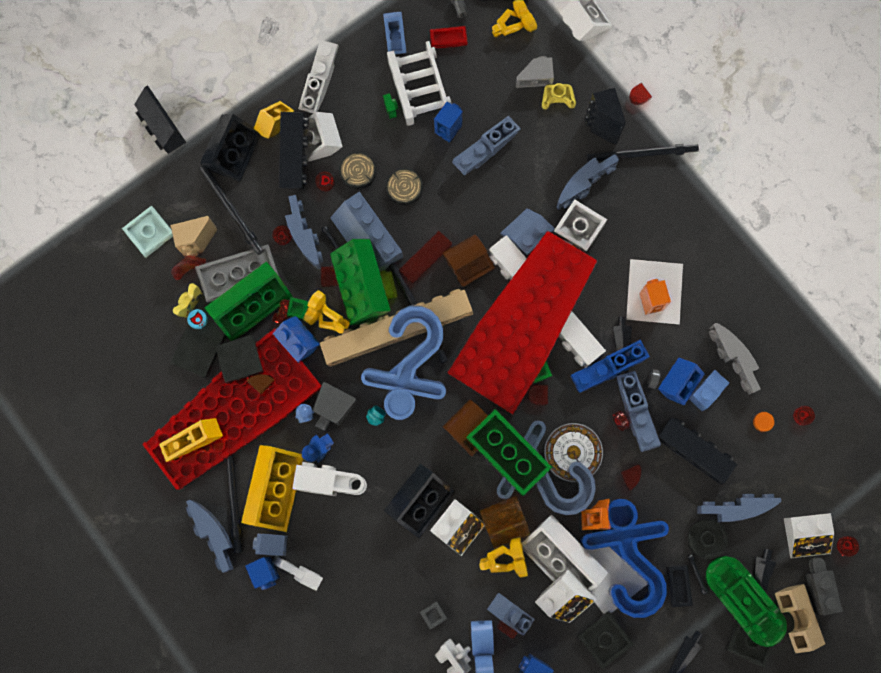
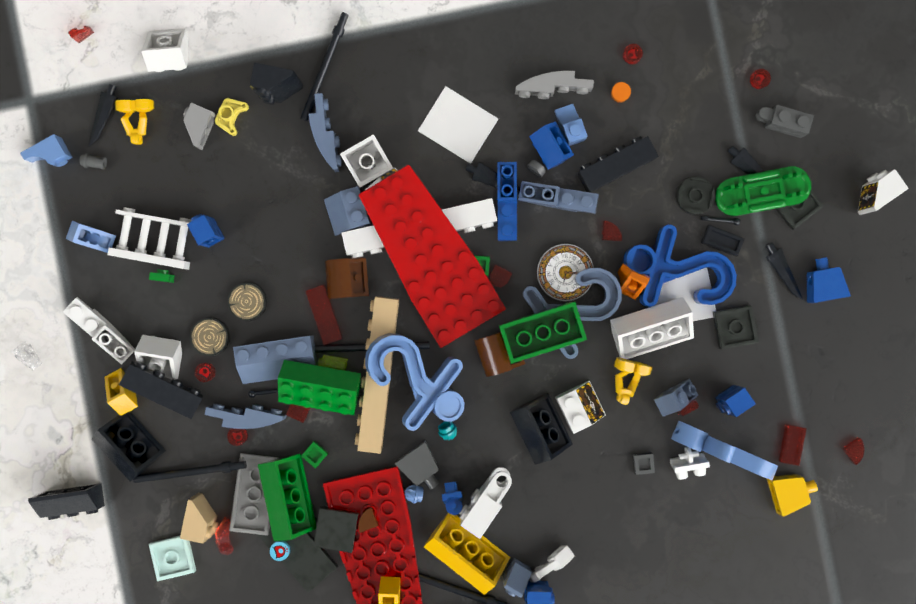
camera: 65 degrees left, 10 degrees up
light yellow piece [173,283,203,318] -> none
clear red tile [272,299,290,324] -> none
blue brick [273,316,320,362] -> none
yellow piece [303,290,350,333] -> none
red tile [430,26,467,49] -> none
sand blue slope [452,116,521,176] -> none
clear orange slope [480,496,530,549] -> none
white slope [535,569,597,623] -> none
clear red tile [612,411,629,431] -> none
clear red tile [629,82,652,106] -> none
orange brick [639,279,671,315] -> none
sand blue slope [697,494,781,522] -> none
tan arch [775,584,825,653] -> none
white slope [784,513,834,558] -> none

